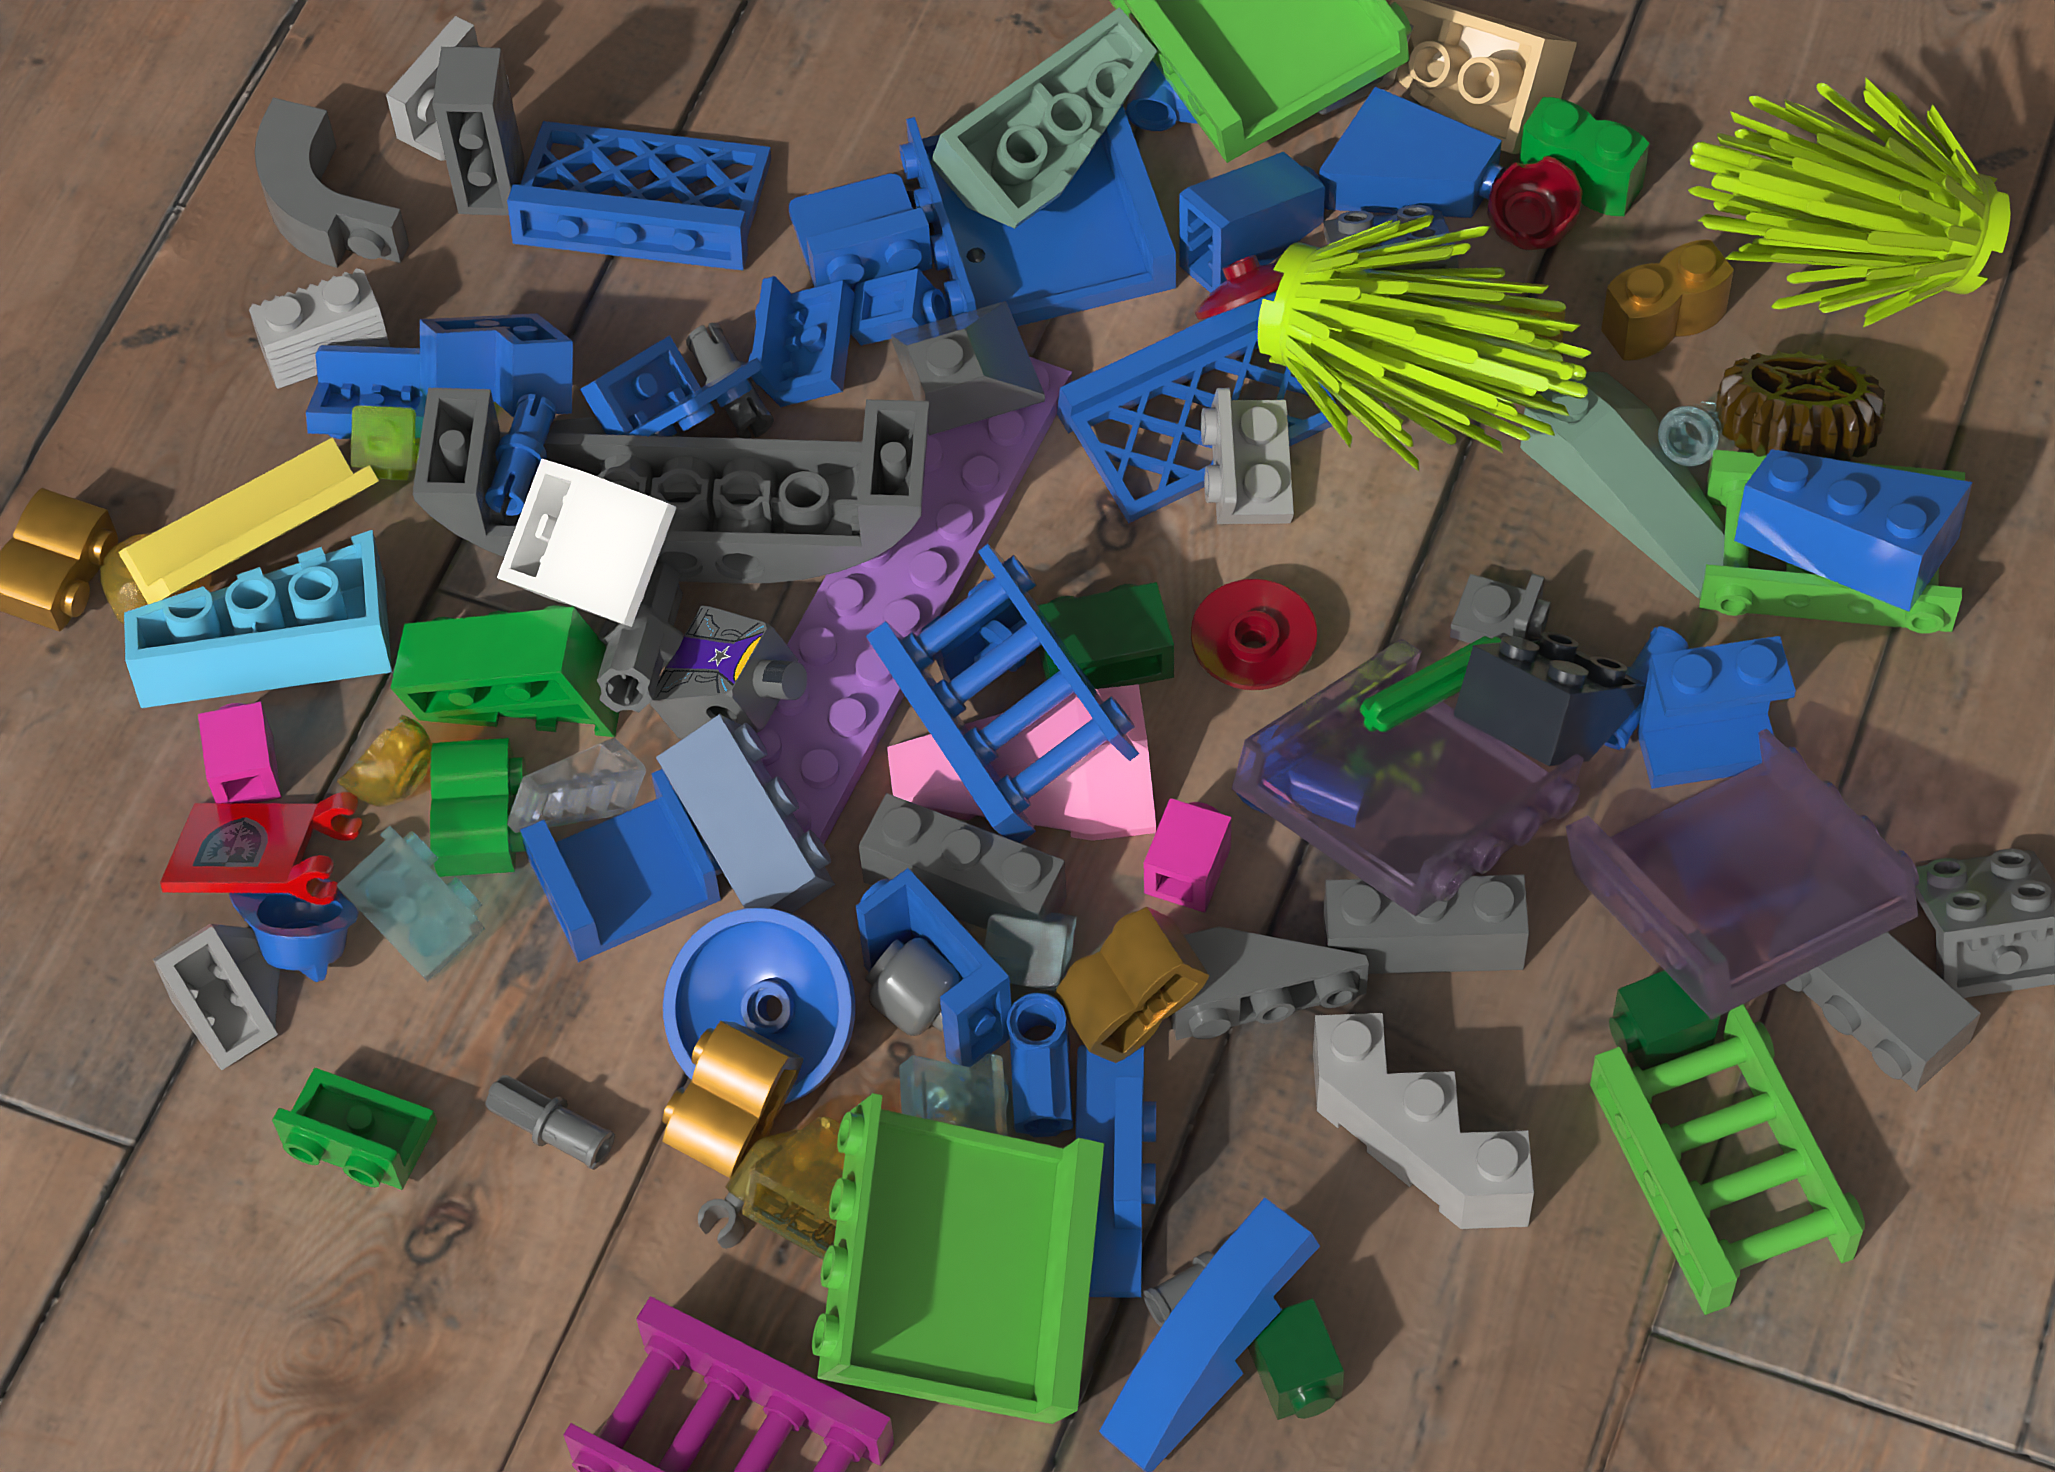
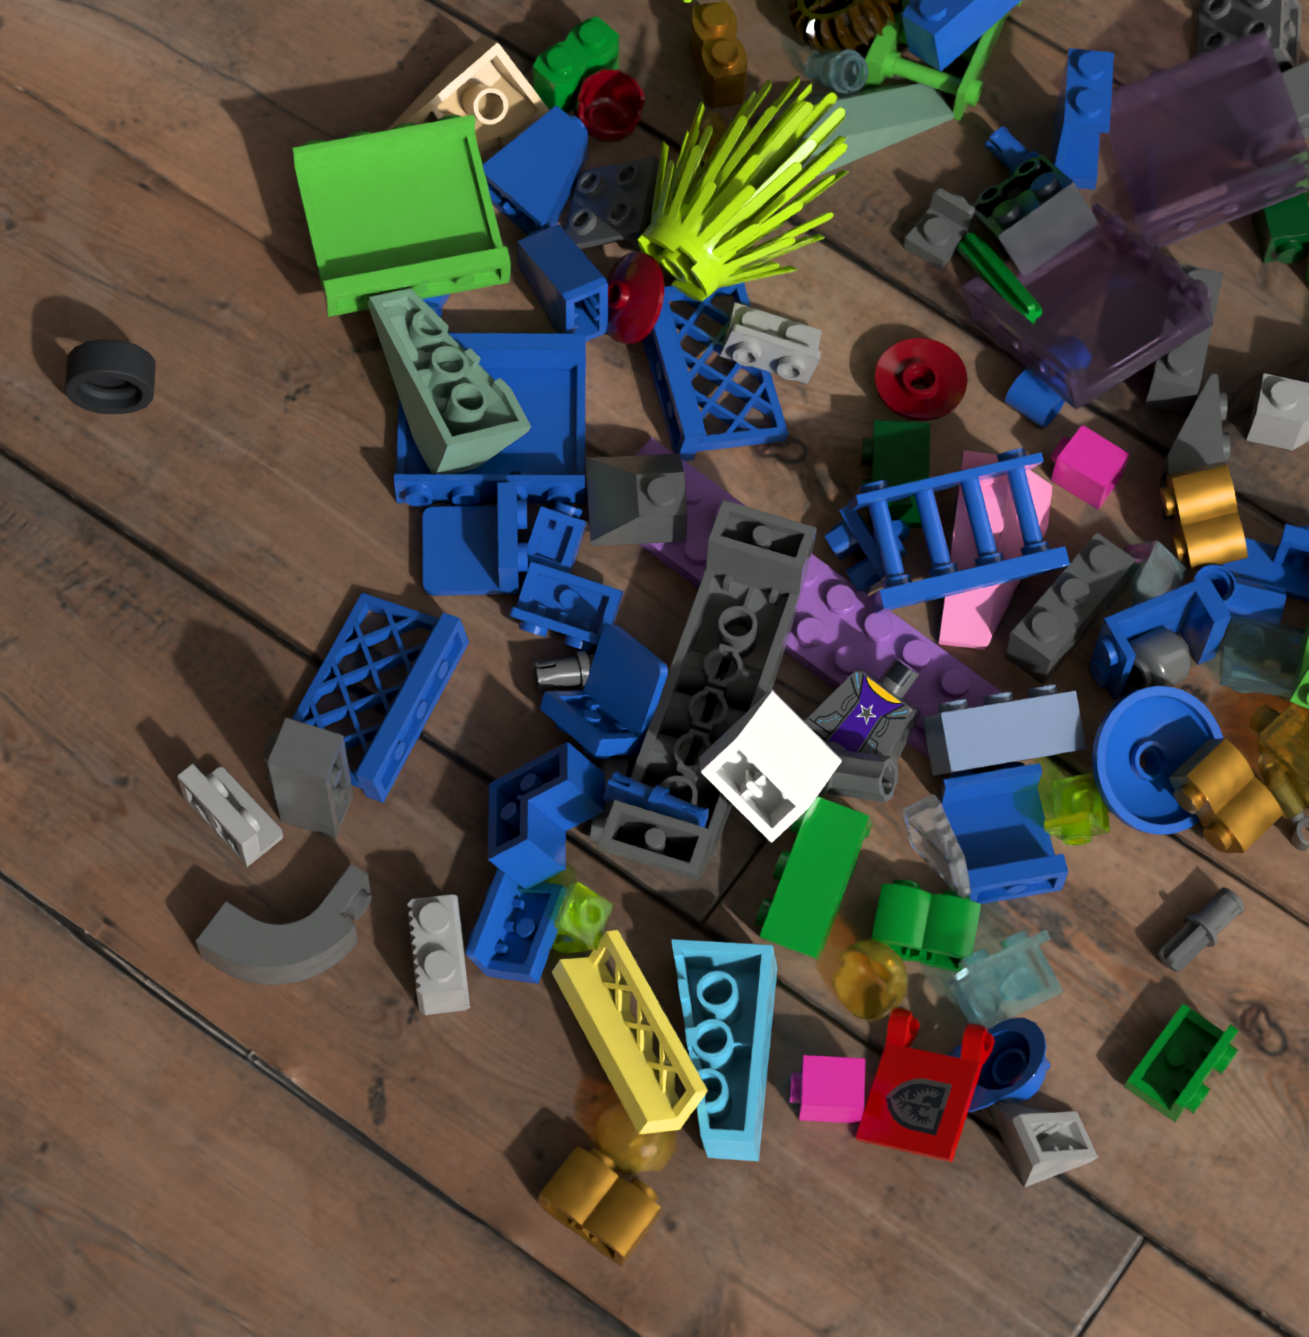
camera: 80 degrees left, 5 degrees up
none -> clear neon green bracket [1044,772,1110,846]

